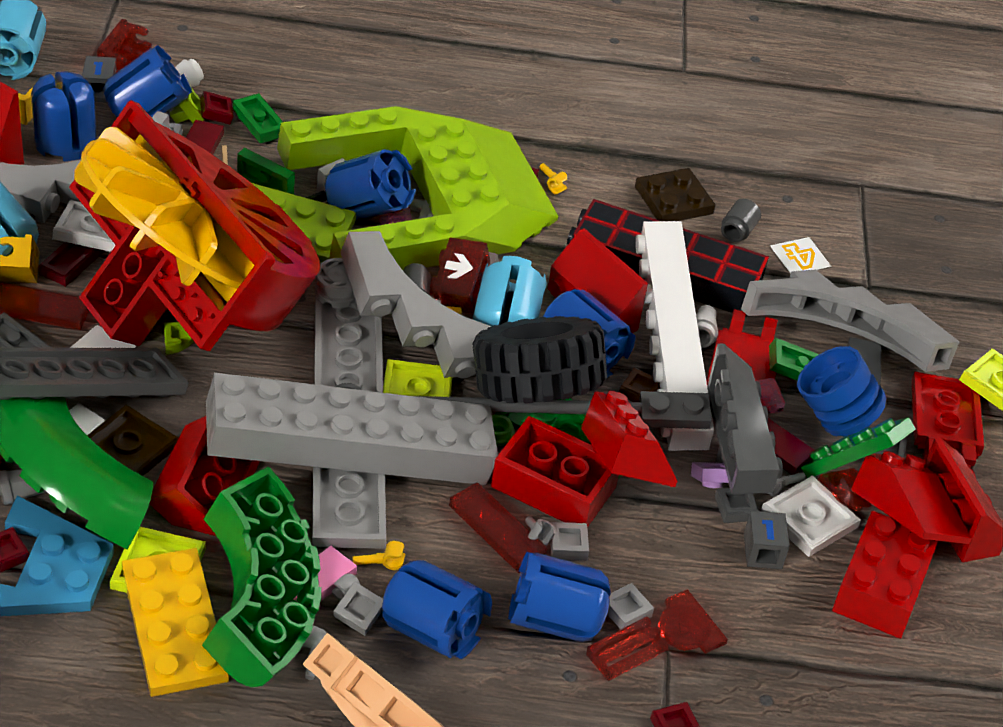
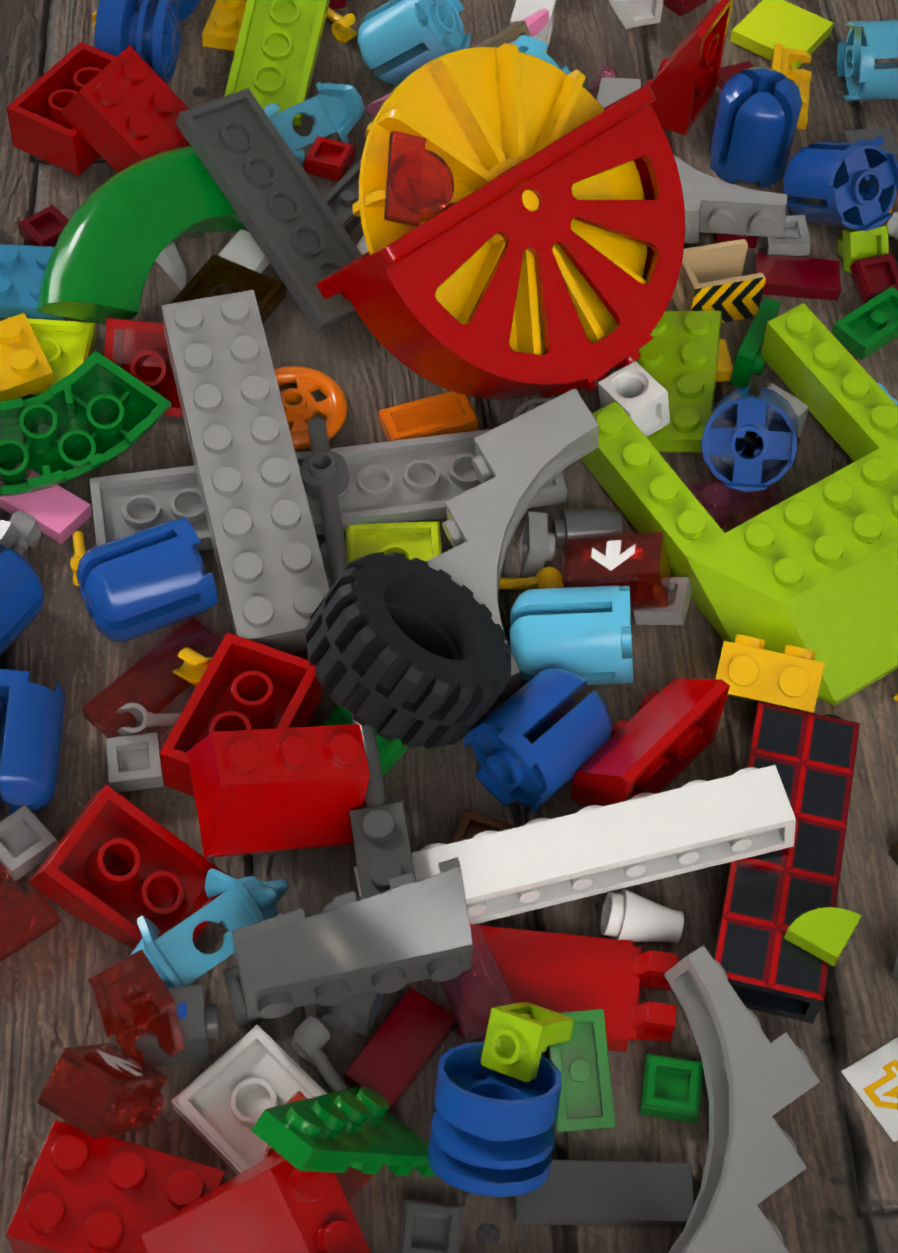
camera: 85 degrees right, 10 degrees up
none -> red slope [28,784,229,949]
none -> clear red brick [37,1043,168,1139]
none -> blue cylinder [77,517,218,642]
none -> clear red hinge [88,949,184,1067]
none -> medium azure piece [124,868,289,998]
none -> yellow hand [172,647,213,686]
none -> orange tile [378,391,478,441]
none -> clear red piece [384,130,454,227]
none -> lime bracket [481,1001,575,1082]
none -> white brick [598,361,670,437]
none -> green tile [639,1054,703,1124]
none -> yellow brick [715,634,825,713]
none -> lime tile [784,907,862,966]

